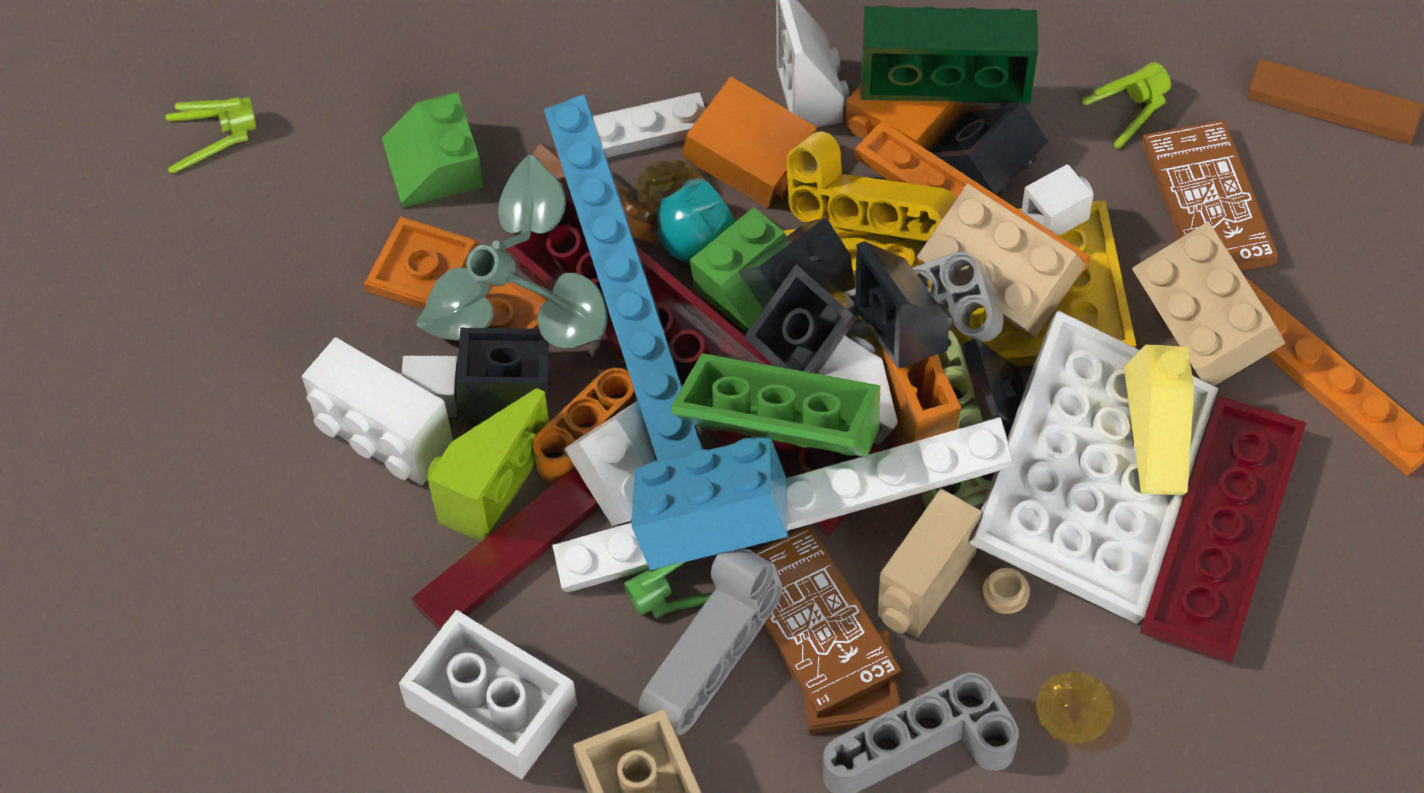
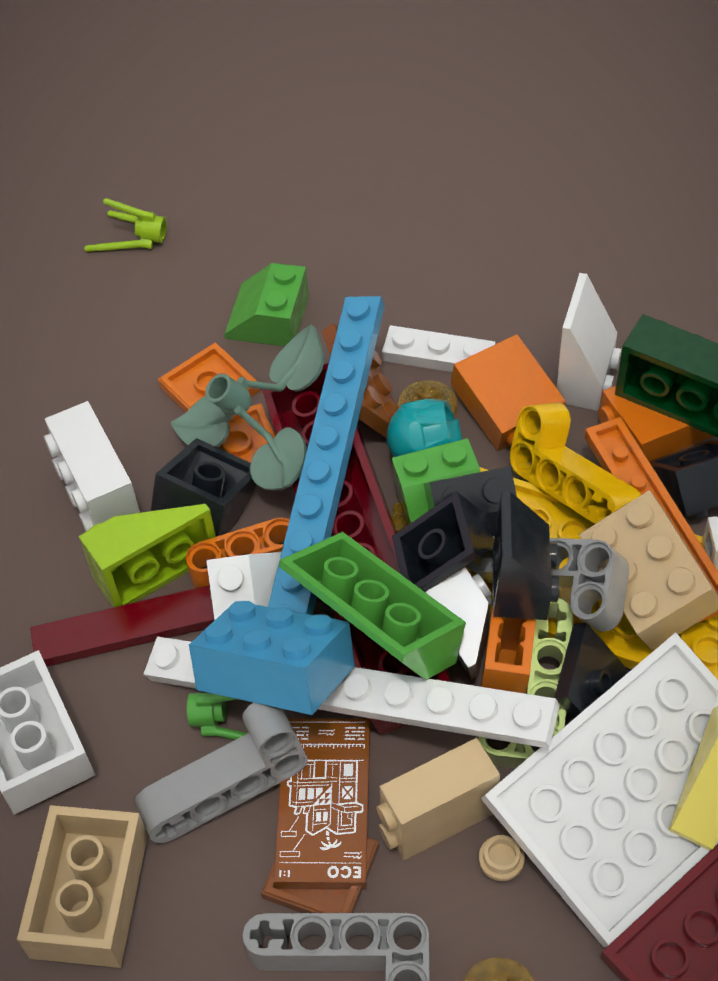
camera: 30 degrees right, 5 degrees down
white brick [398,356,458,417] -> none

